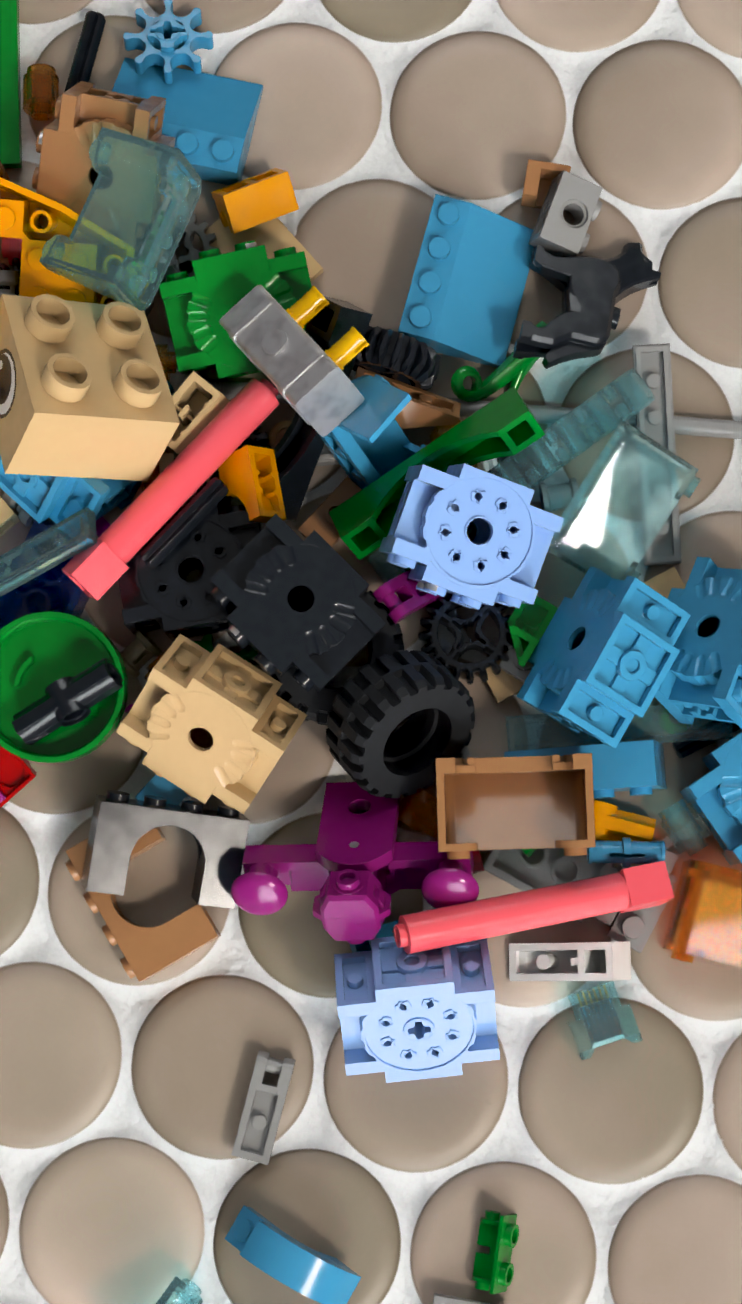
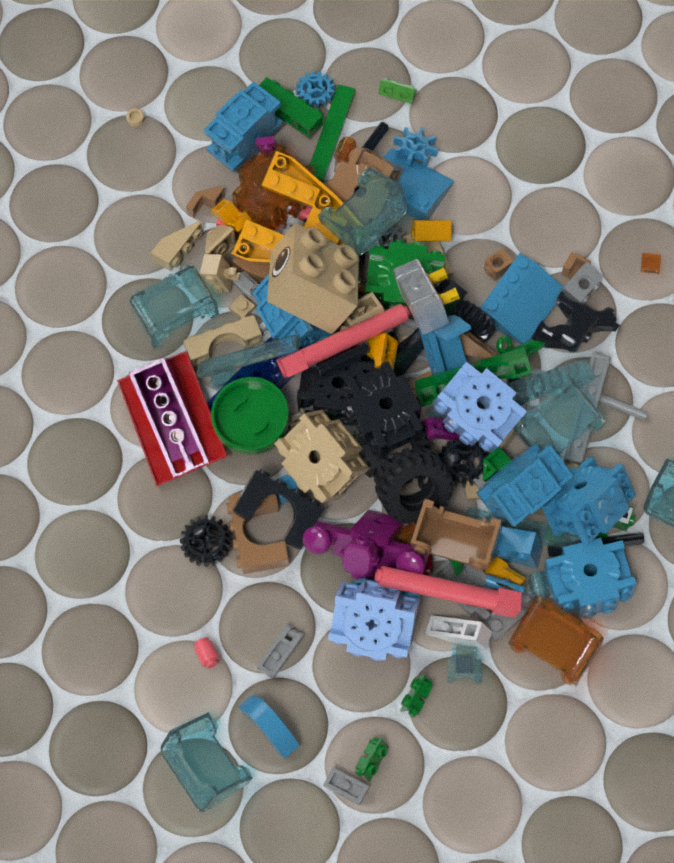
camera: 15 degrees right, 15 degrees down
black piece [12,658,123,745] -> none
none -> black gear [180,515,233,567]
none -> coral brick [194,637,220,668]
none -> green hinge [400,675,433,717]
none -> medium nougat brick [484,248,514,281]
none -> clear orange tile [640,253,661,274]

